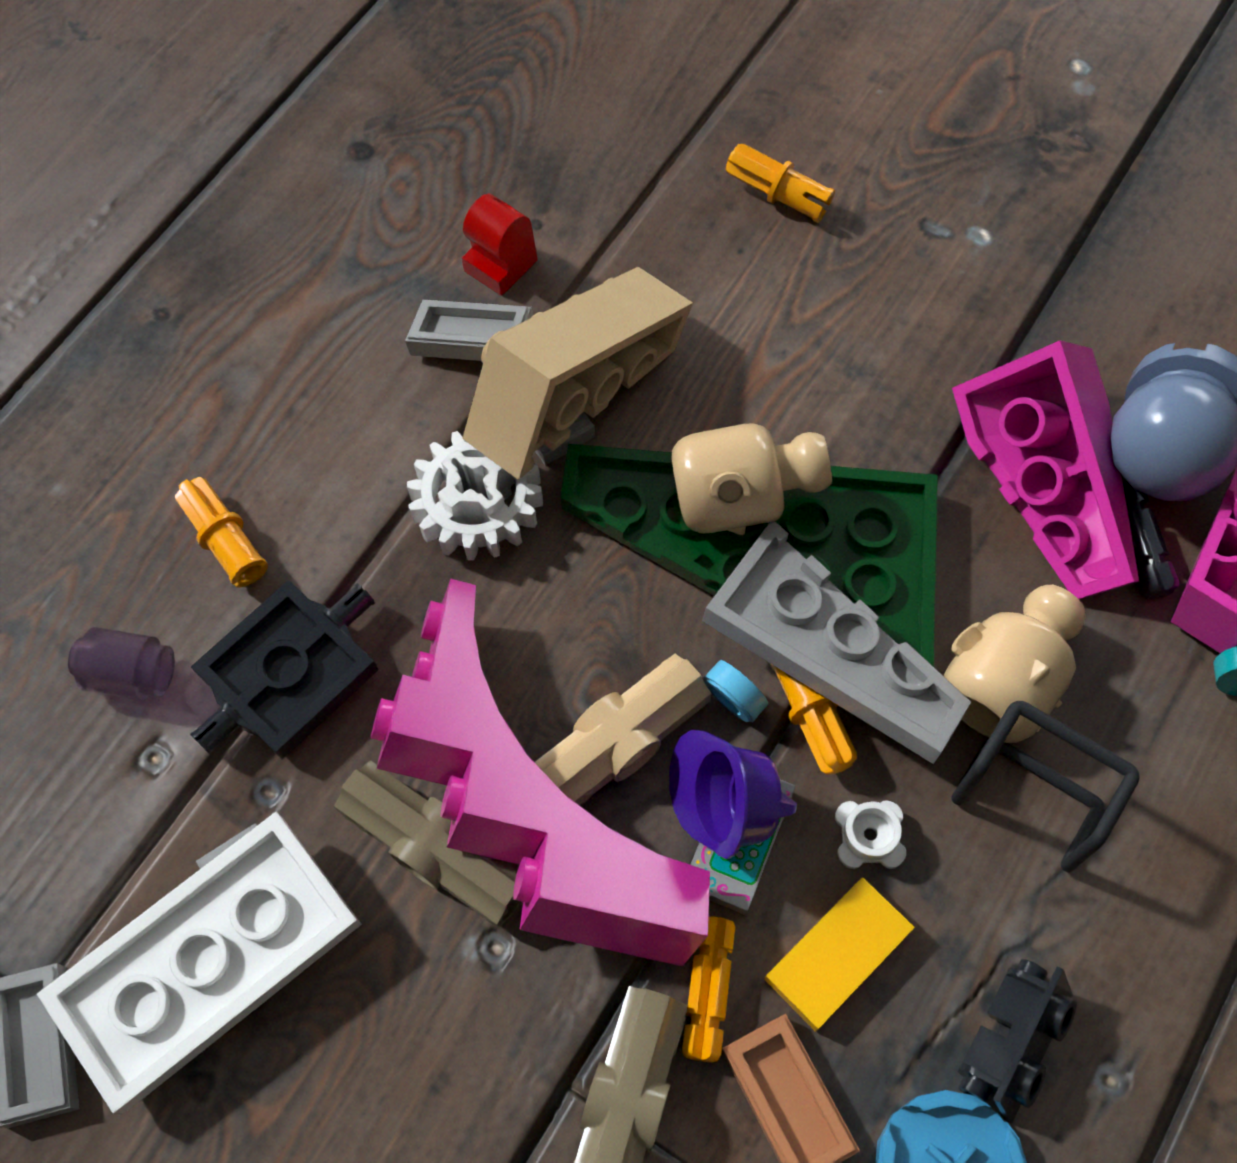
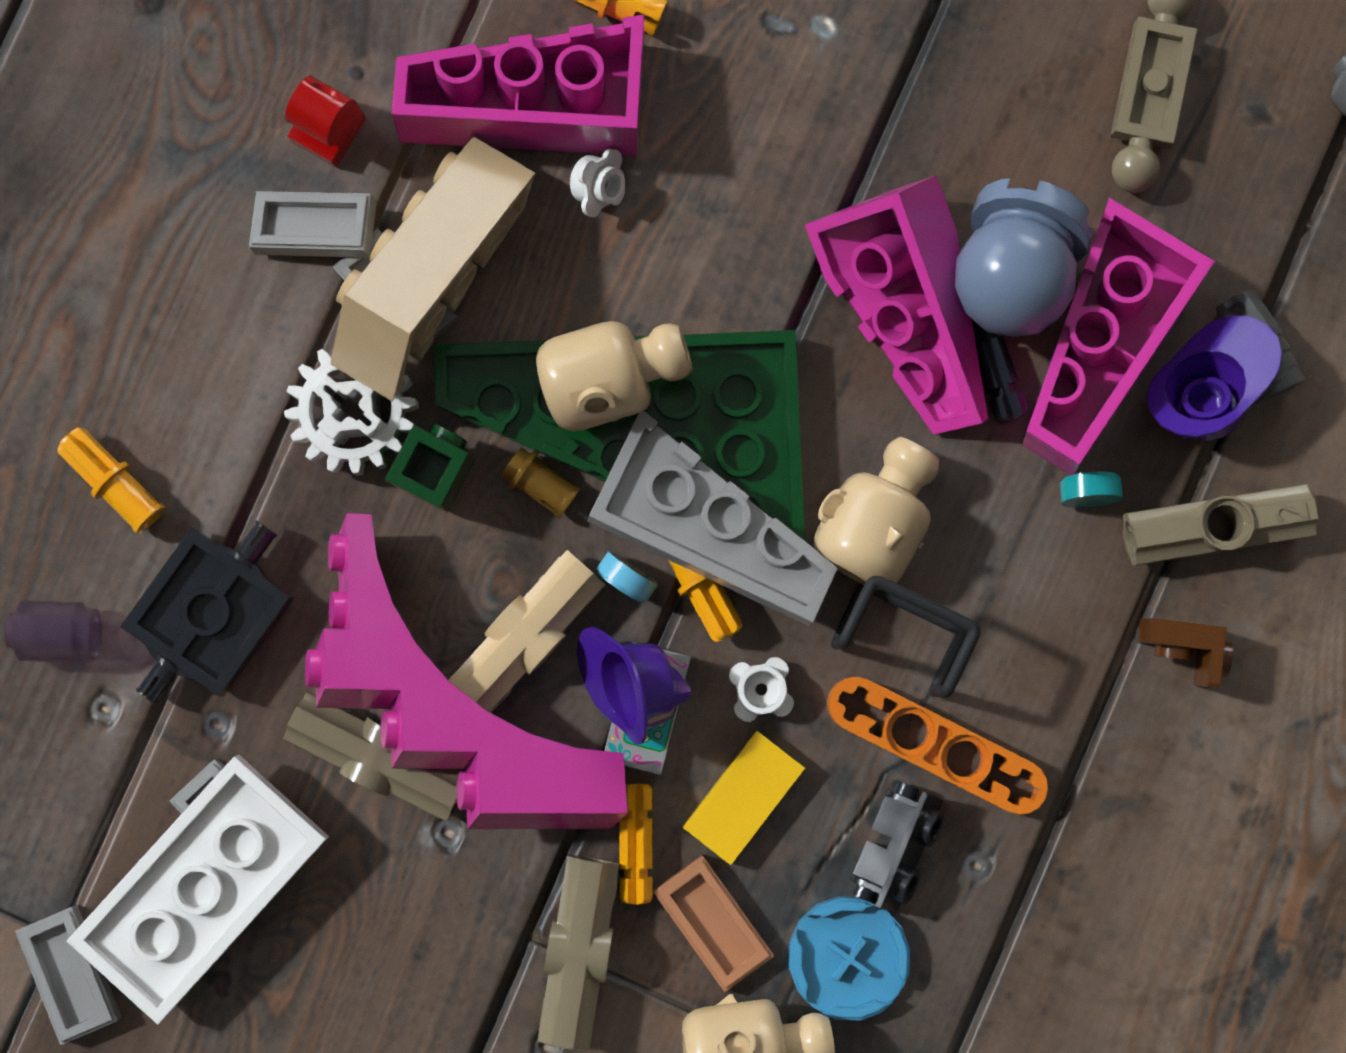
camera: 10 degrees left, 20 degrees up
none -> dark green brick [385,424,475,514]
none -> dark pink wedge [392,14,644,156]
none -> pearl gold pin [501,447,581,519]
none -> white plate [570,148,625,217]
none -> orange beam [827,677,1048,815]

